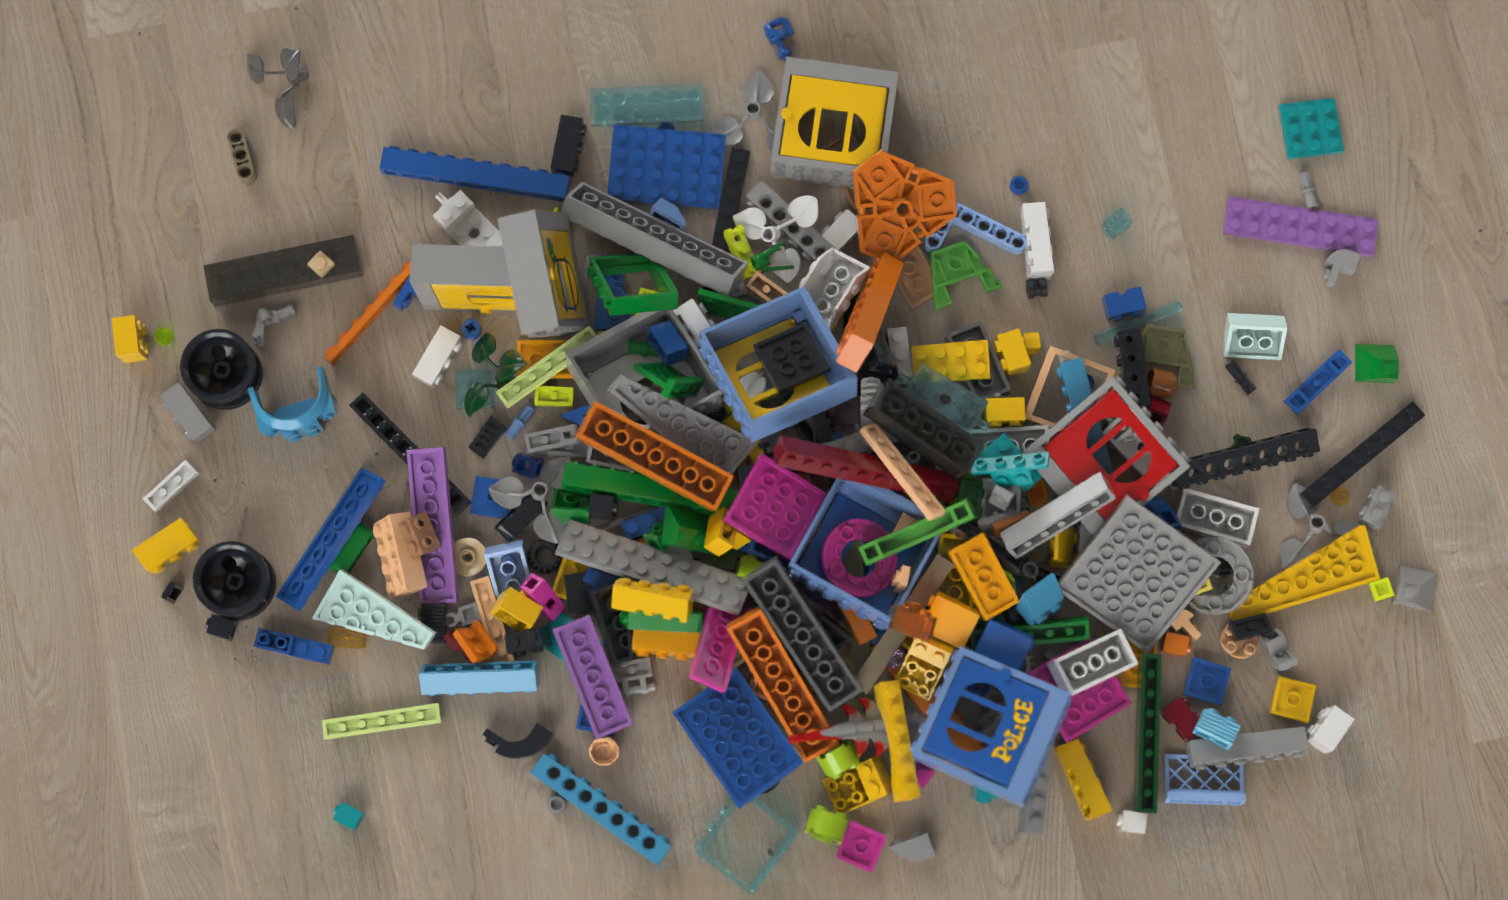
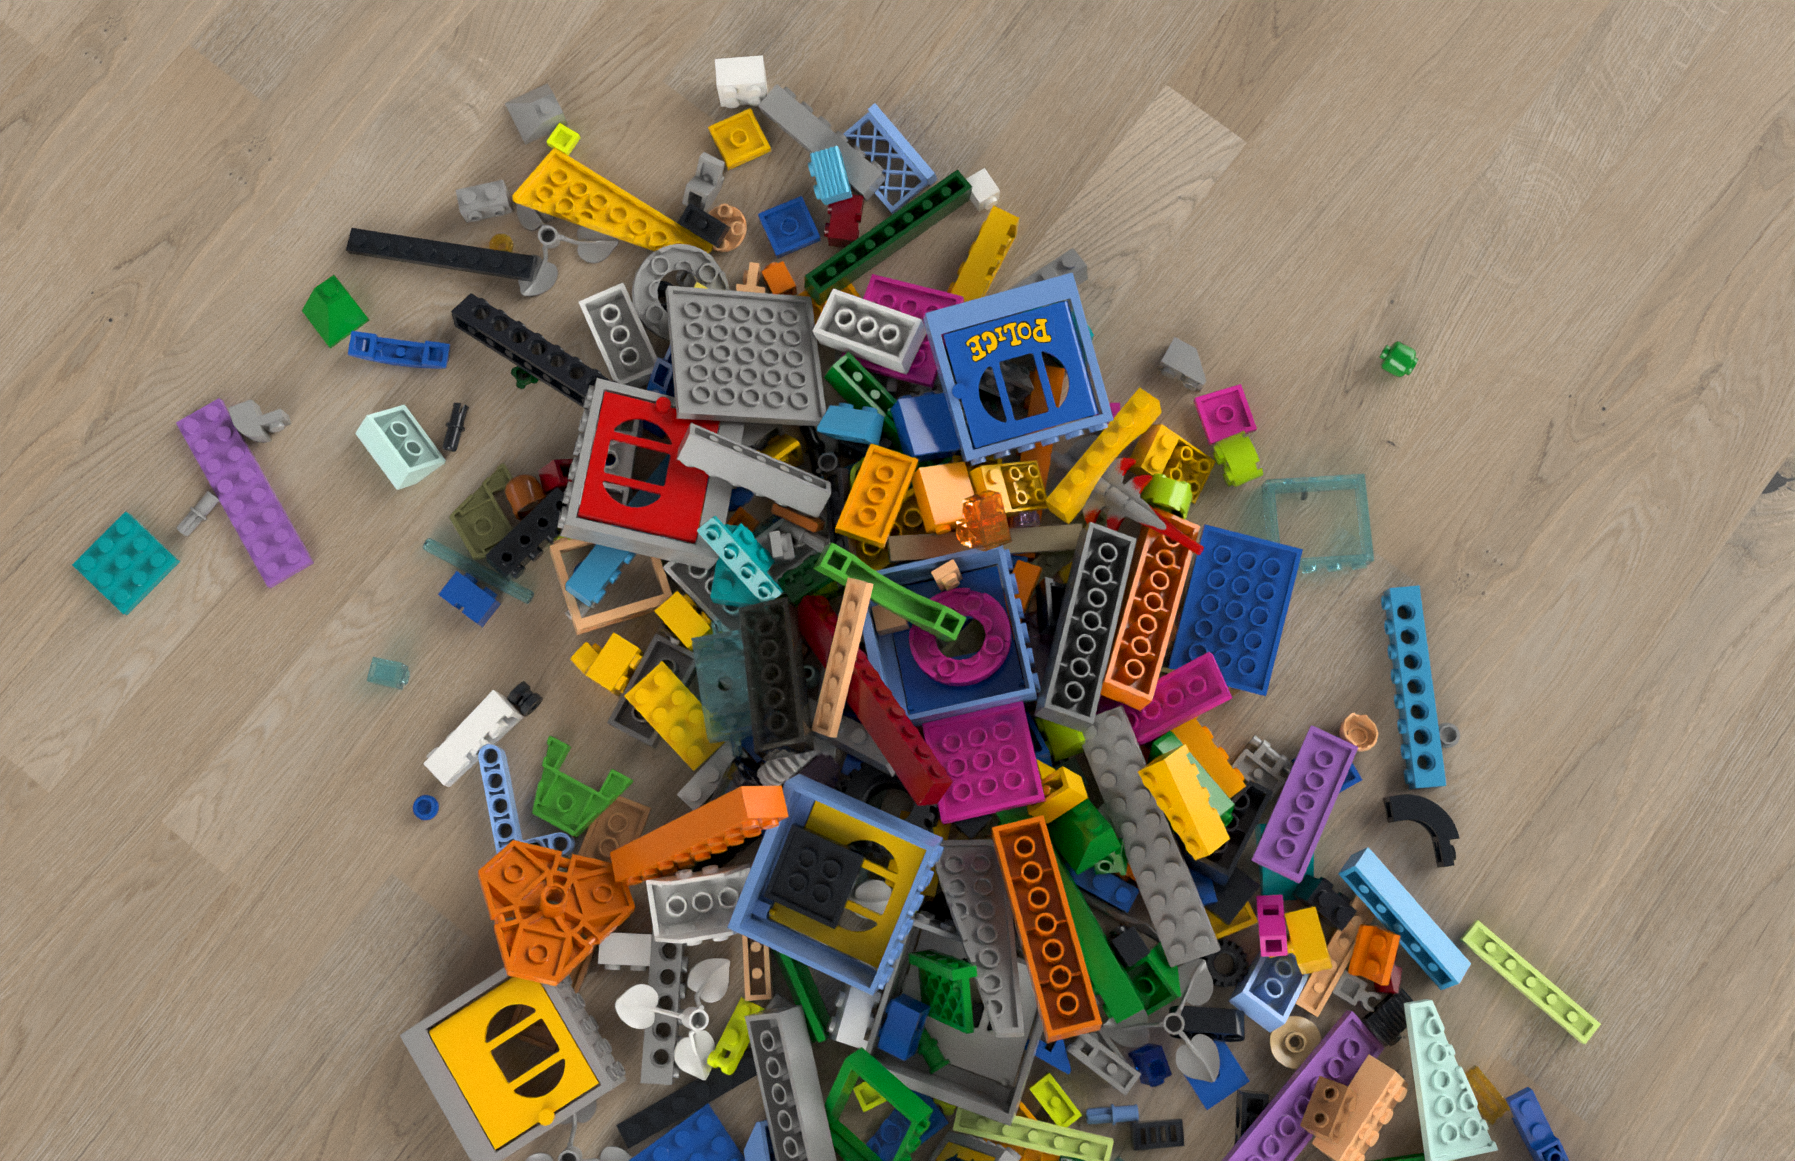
camera: 130 degrees left, 0 degrees up
teal brick [332,802,366,831] -> none
green plant [751,242,794,273] -> none

